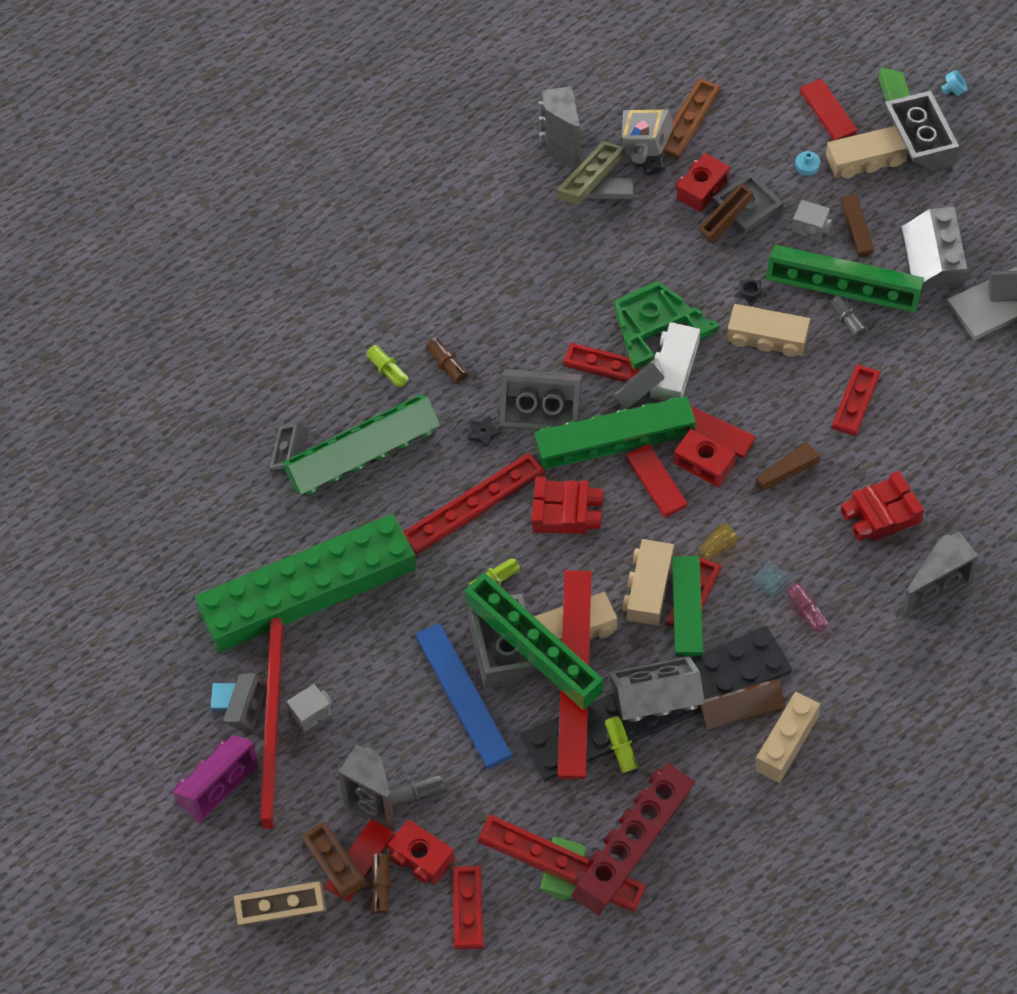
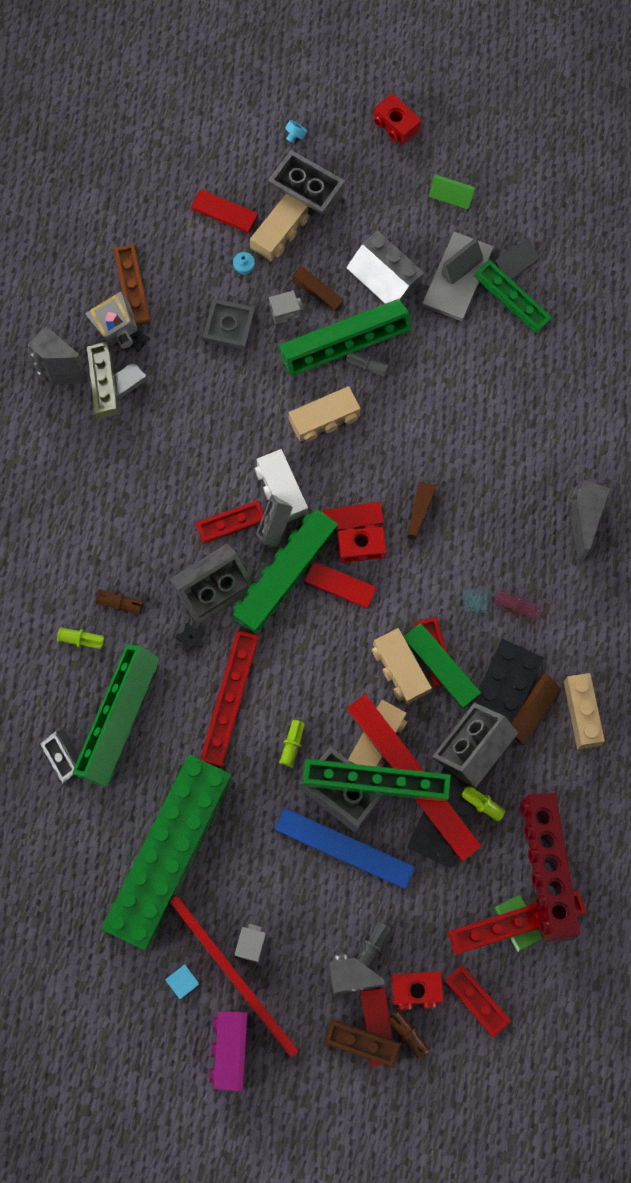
camera: 45 degrees left, 15 degrees up
dark grey slope [224,673,267,735] -> none
tan brick [234,881,326,925] -> none
red hips [531,476,604,534] -> none
green wing [614,281,719,370] -> none
red brick [675,153,730,212] -> none
clear yellow cone [698,523,739,560] -> none
reddish brown piece [699,183,754,244] -> none
black plate [734,279,768,306] -> none
red tile [831,364,881,436] -> none
red hips [840,471,924,542] -> none
bright green slope [879,68,910,101] -> none

